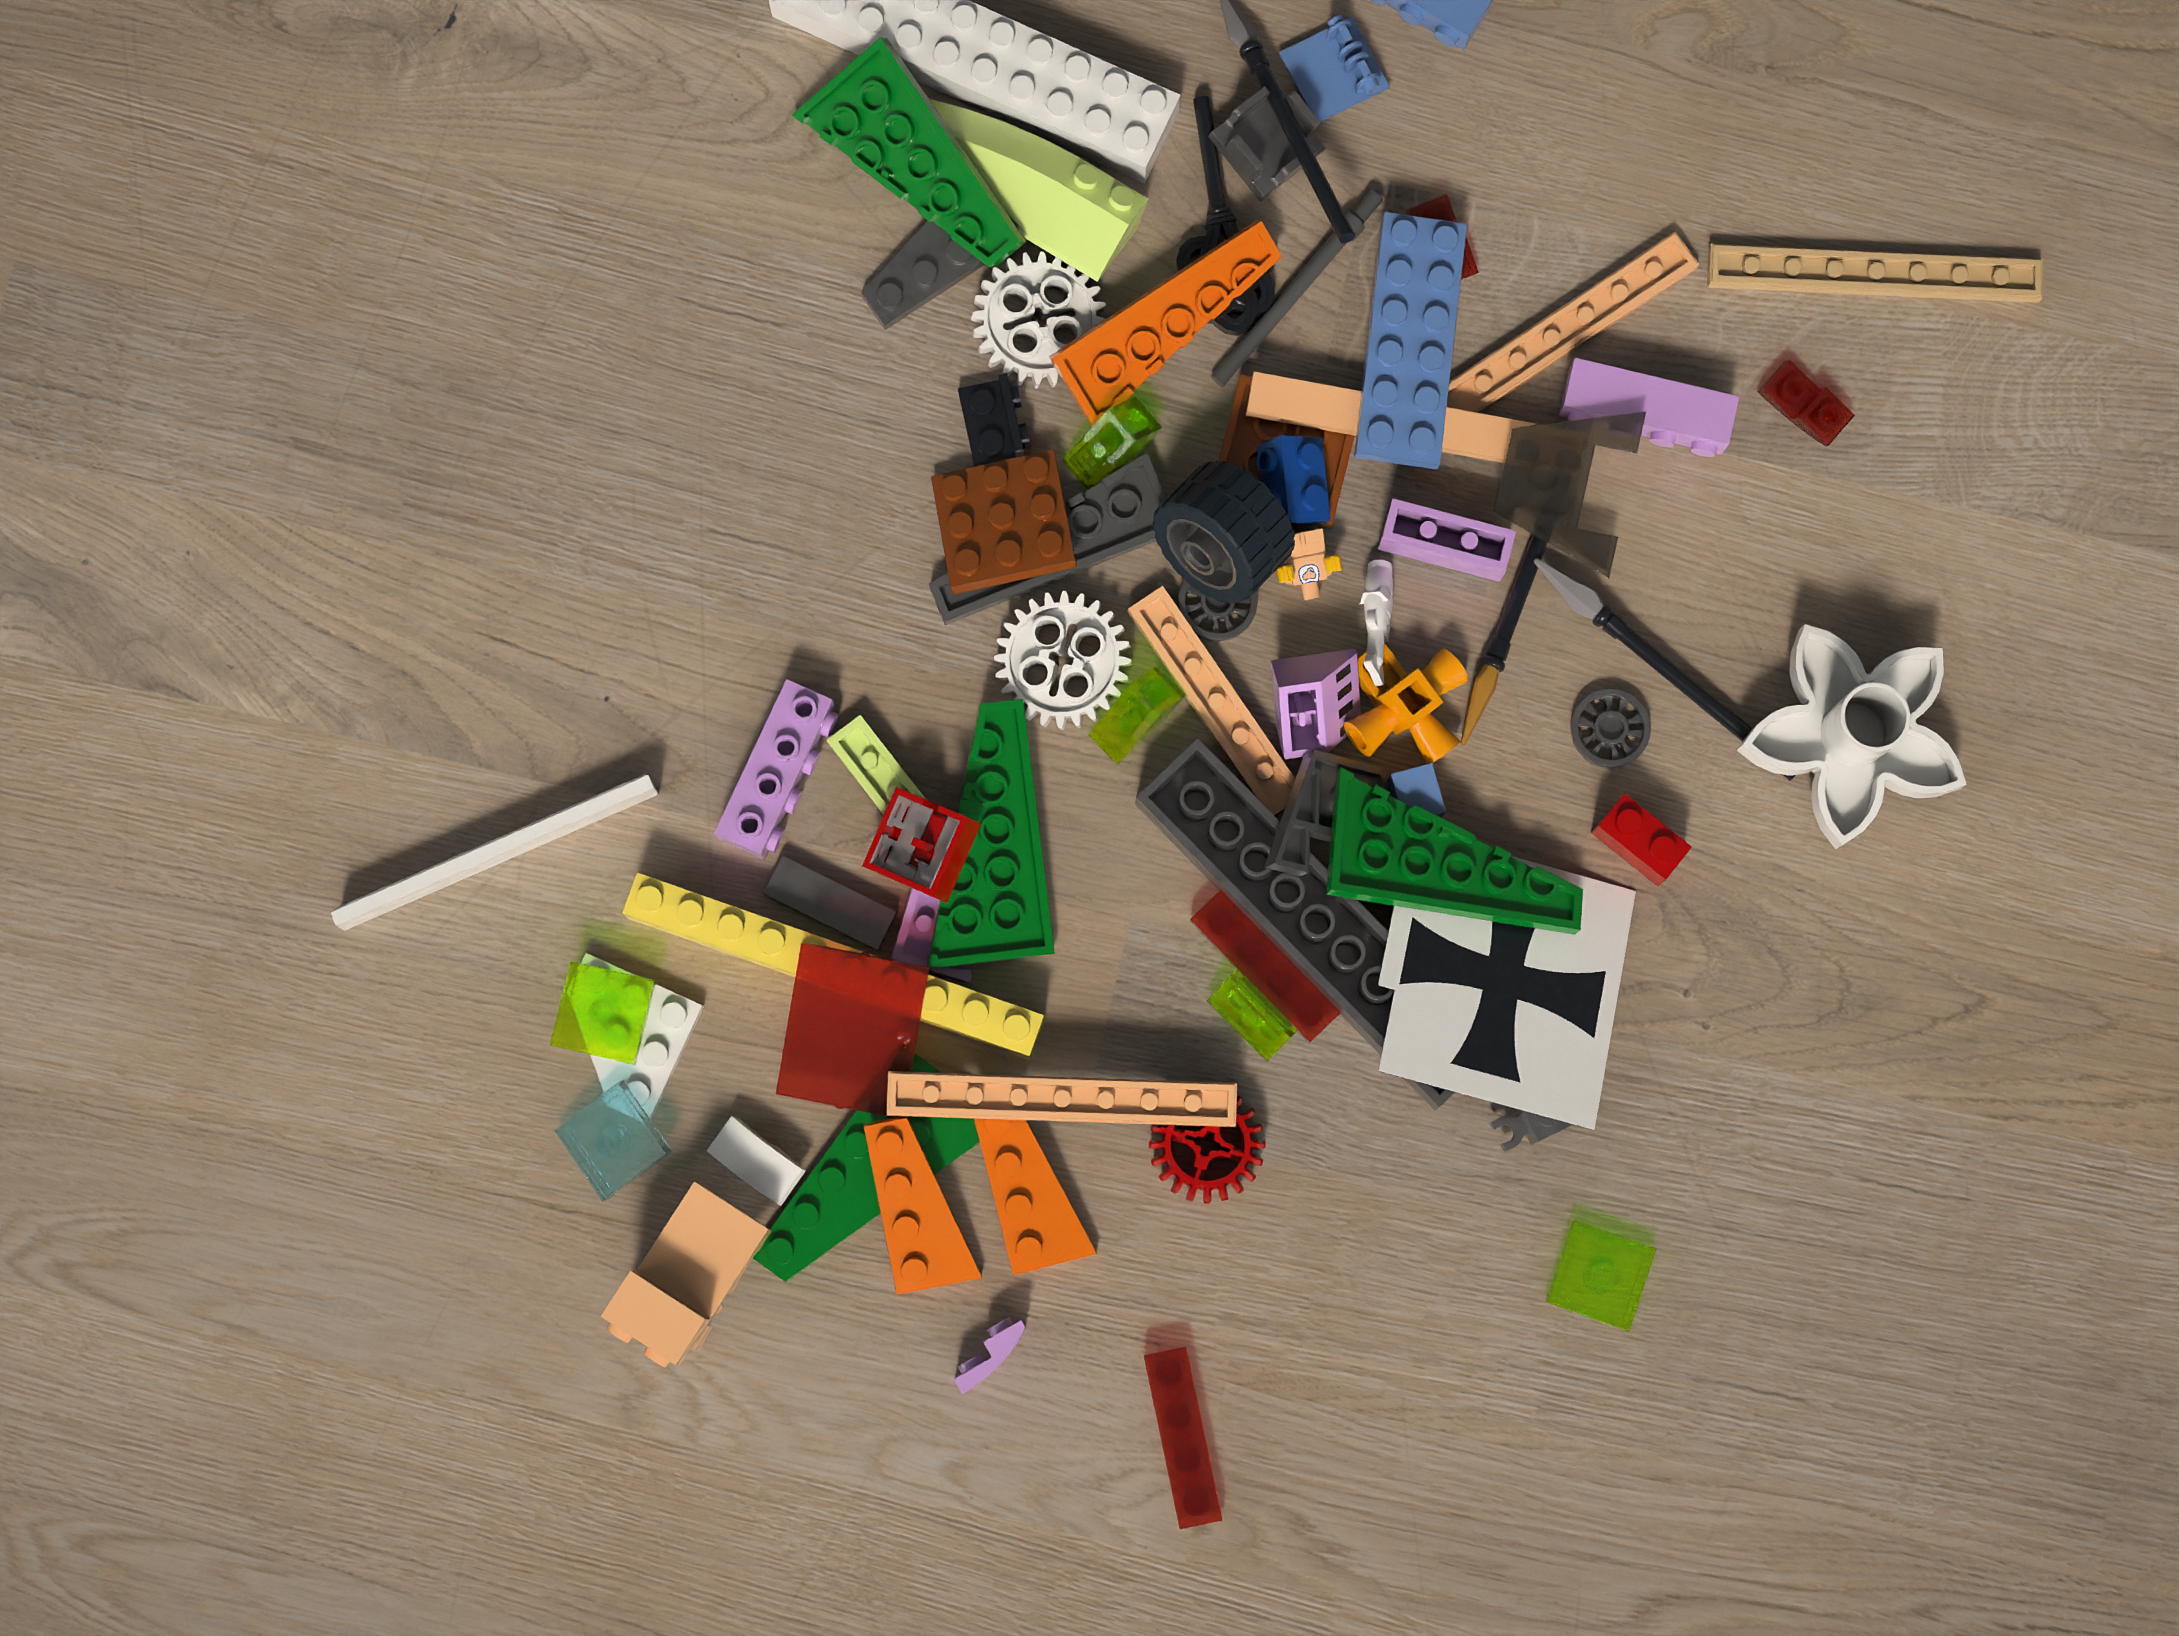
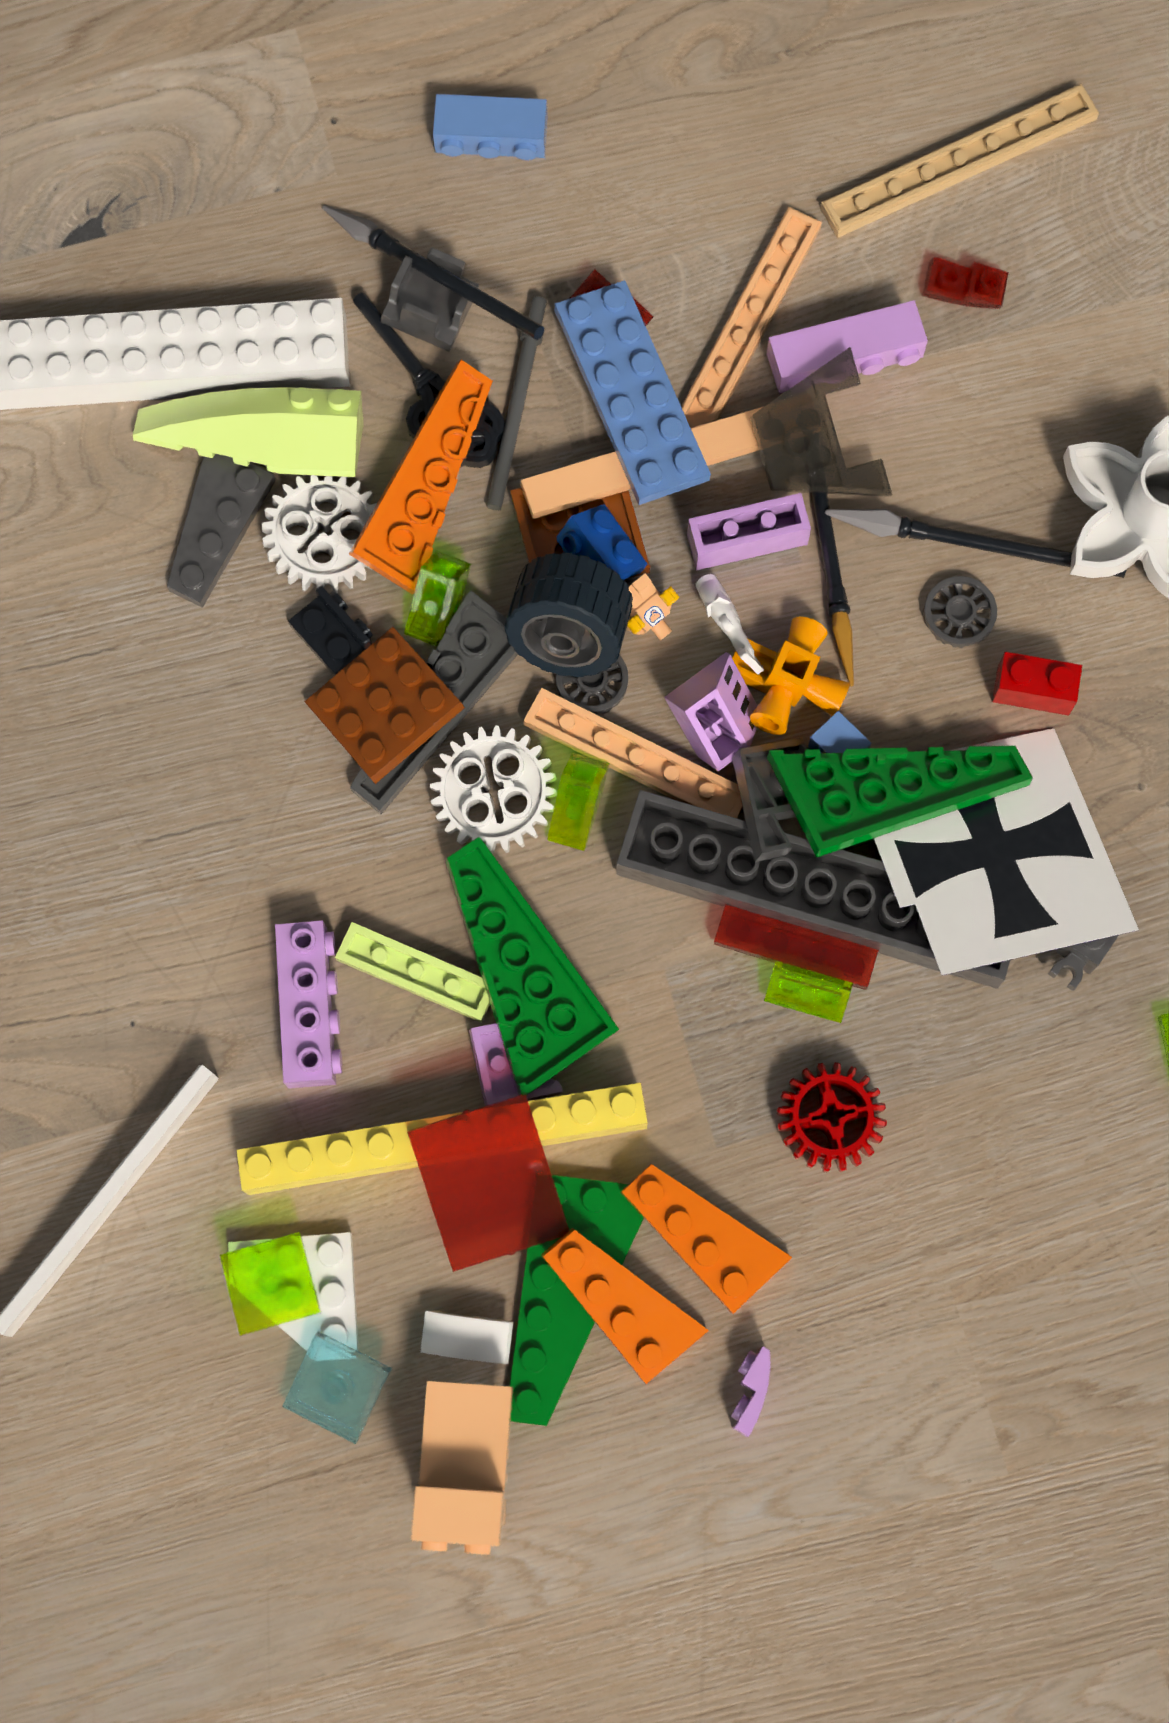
camera: 25 degrees left, 5 degrees down
flat silver tile [763,855,898,951] -> none
green wing [792,37,1026,267] -> none
piece [862,787,981,903] -> none
light nougat tile [887,1071,1237,1127] -> none
clear red plate [1143,1346,1223,1529] -> none
medium blue hinge [1279,15,1390,122] -> none

